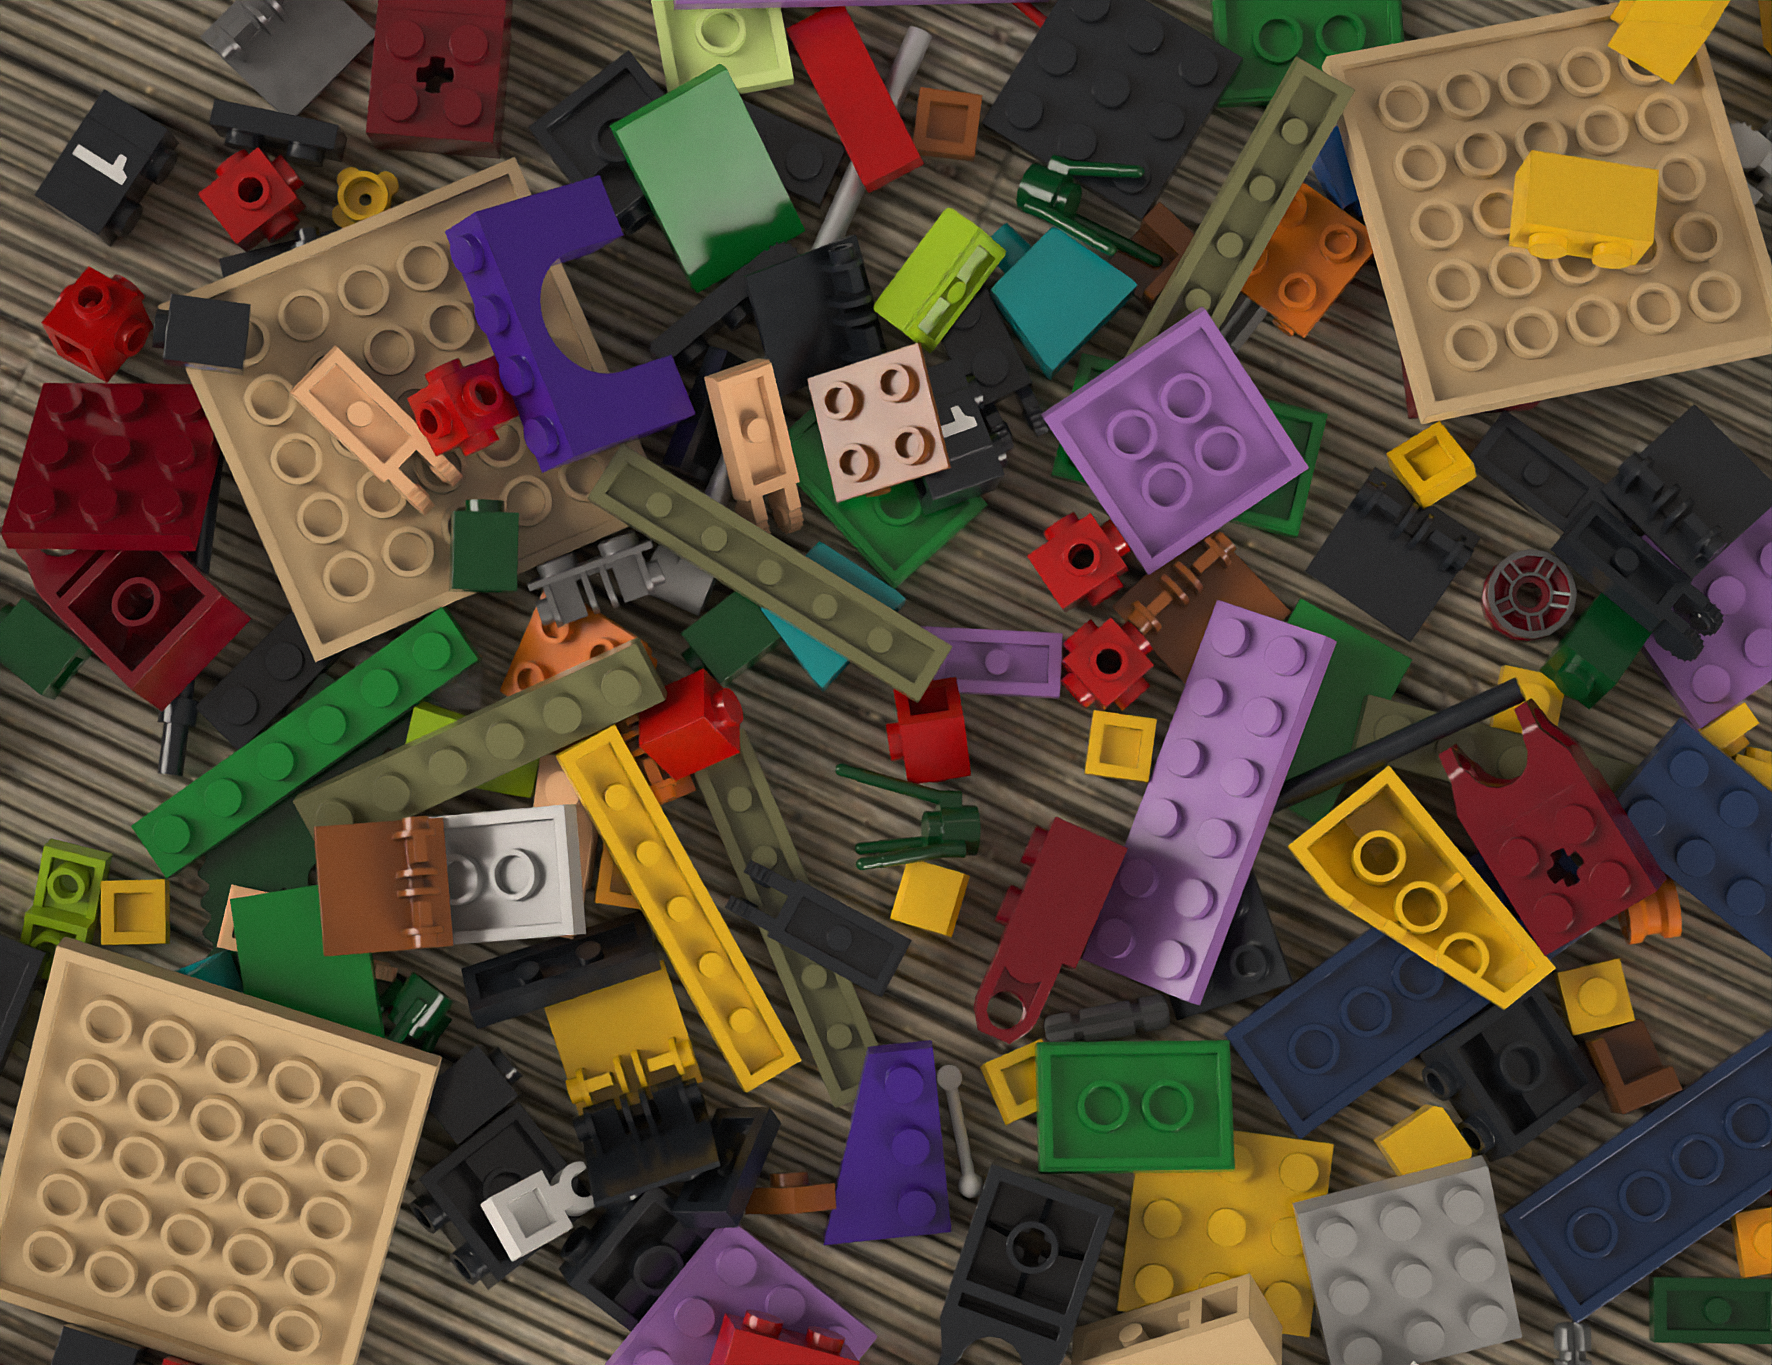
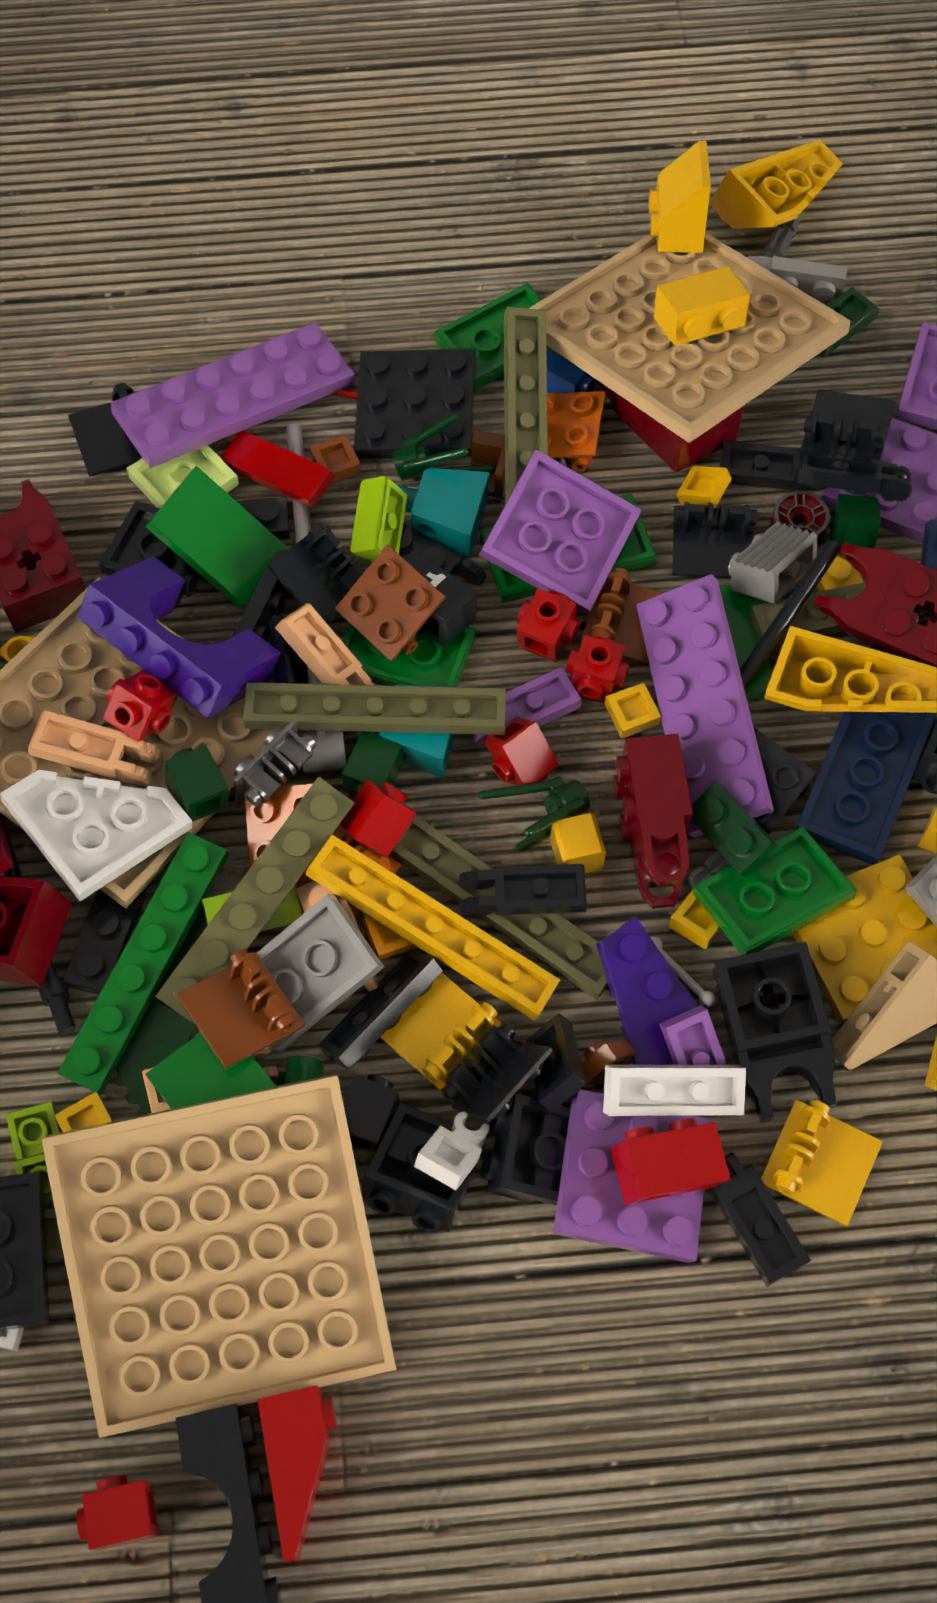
camera: 30 degrees left, 20 degrees down
none -> white plate [0,770,192,901]
none -> white plate [603,1065,746,1116]
none -> medium lavender plate [659,1005,727,1065]
none -> dark green plate [691,781,778,877]
none -> light grey brick [728,521,817,604]

